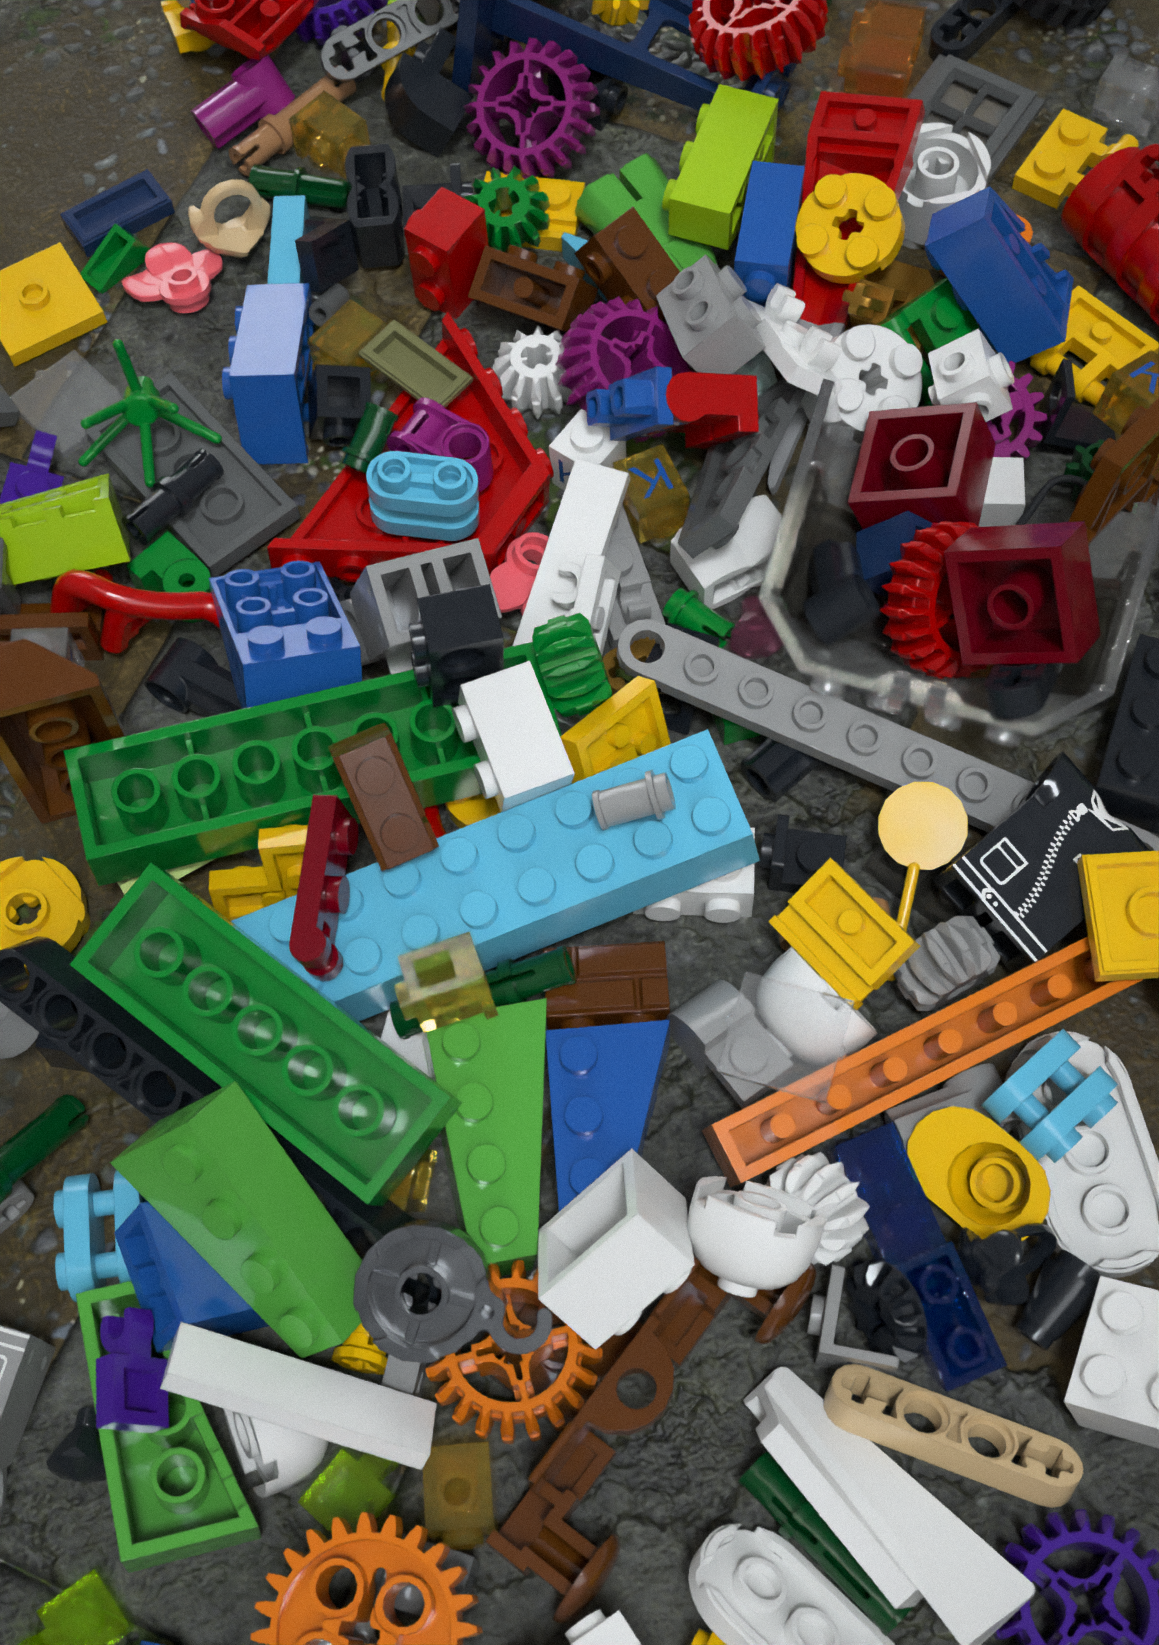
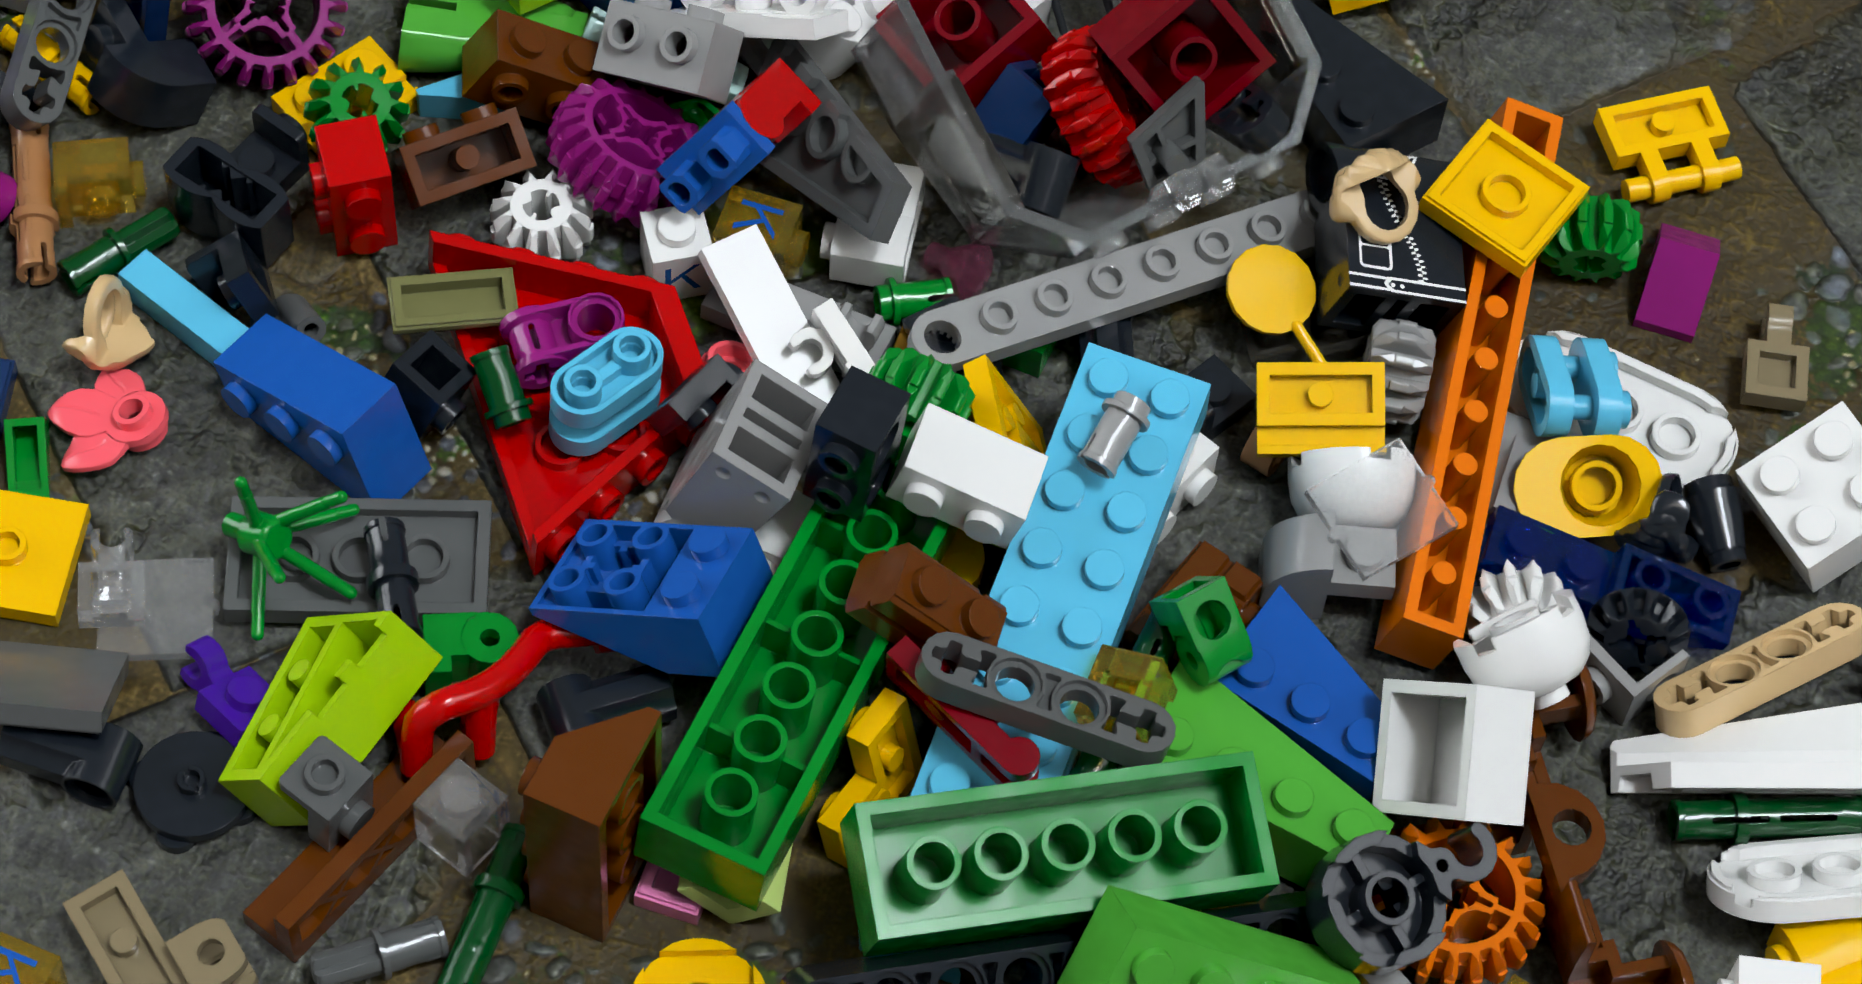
camera: 60 degrees left, 5 degrees down
clear yellow brick [308,299,388,381] -> none
none -> clear plate [77,528,146,628]
none -> black bracket [646,353,744,437]
none -> dark grey beam [915,632,1176,767]
none -> dark grey piece [1126,76,1206,193]
none -> green leg [1149,576,1253,687]
none -> tan piece [1329,148,1421,245]

